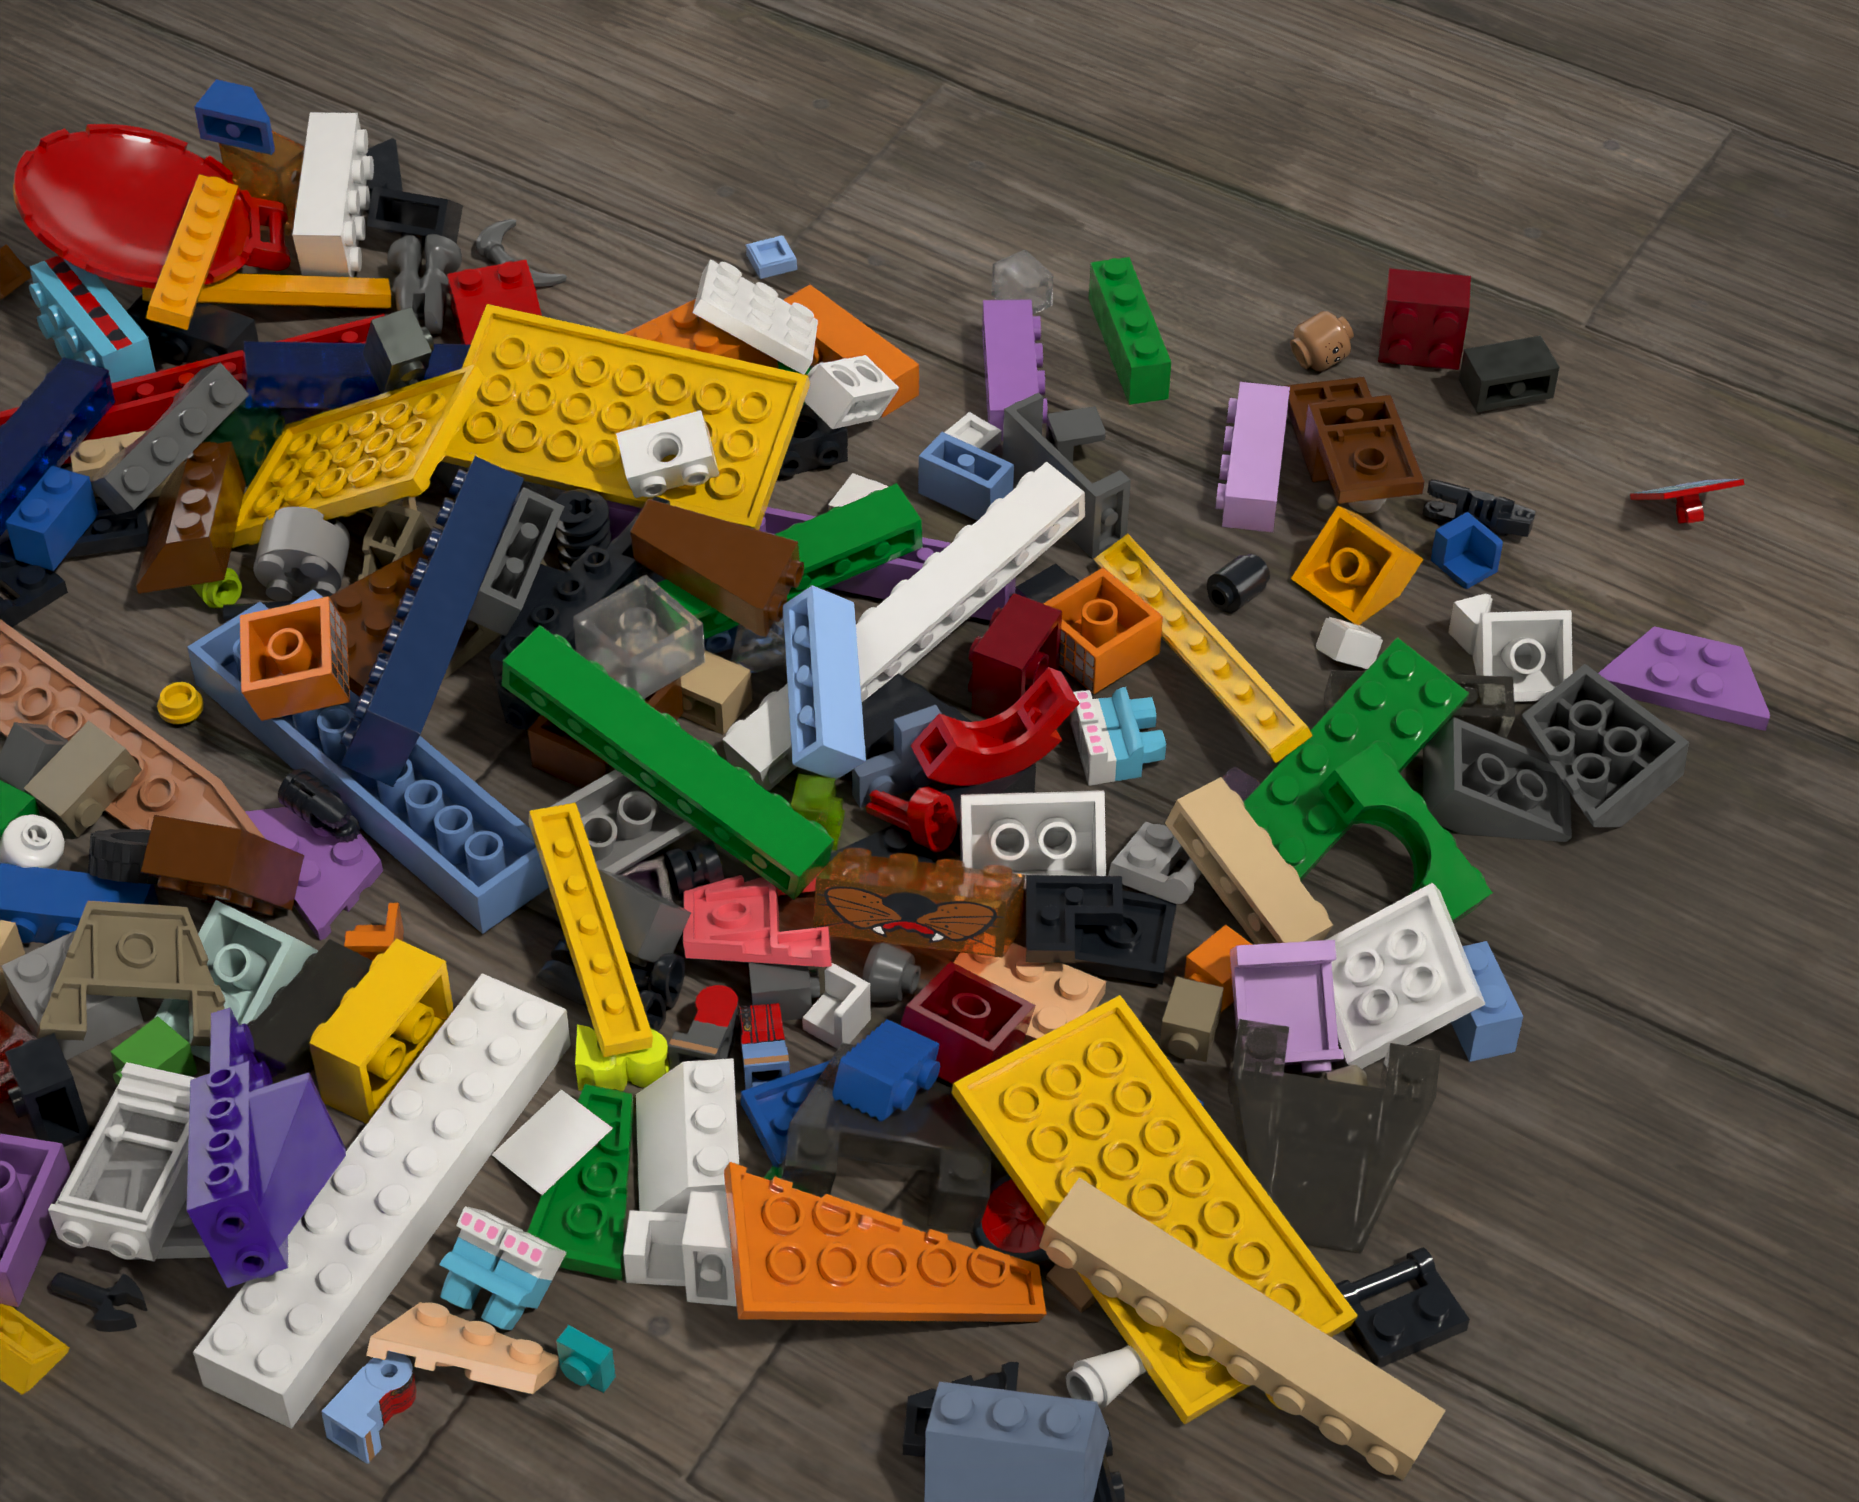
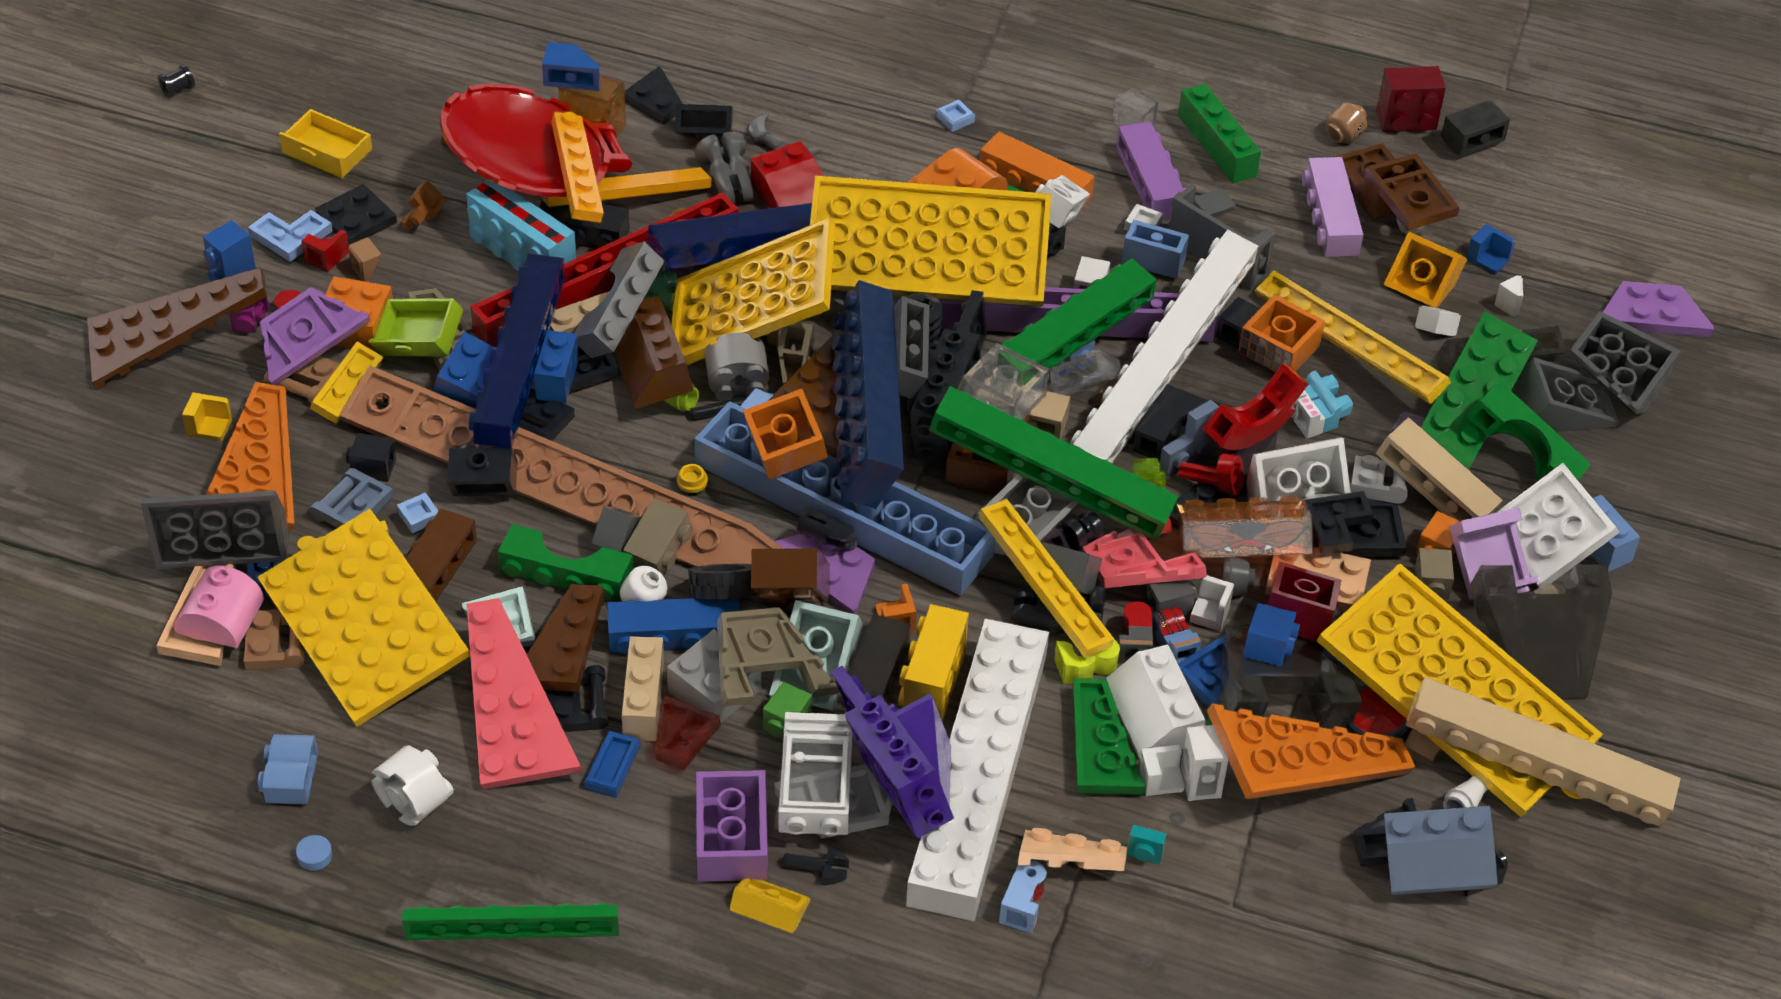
camera: 15 degrees left, 0 degrees up
black brick [5,1033,91,1147] -> none
white brick [292,112,374,277] -> none
pearl dark grey brick [363,307,434,394] -> none
hips [440,1206,567,1330] -> none
white sticker [492,1090,613,1195] -> none
white brick [616,410,720,498] -> none
reddish brown slope [630,499,804,637] -> none
white plate [693,259,818,375] -> none
light blue brick [783,585,866,780] -> none
dark red brick [968,593,1062,719] -> none
black brick [1207,554,1270,613] -> none
black plate [1335,1247,1470,1368] -> none
black hinge [1423,479,1536,537] -> none
white slope [1473,610,1573,702] -> none
red piece [1630,479,1745,524] -> none

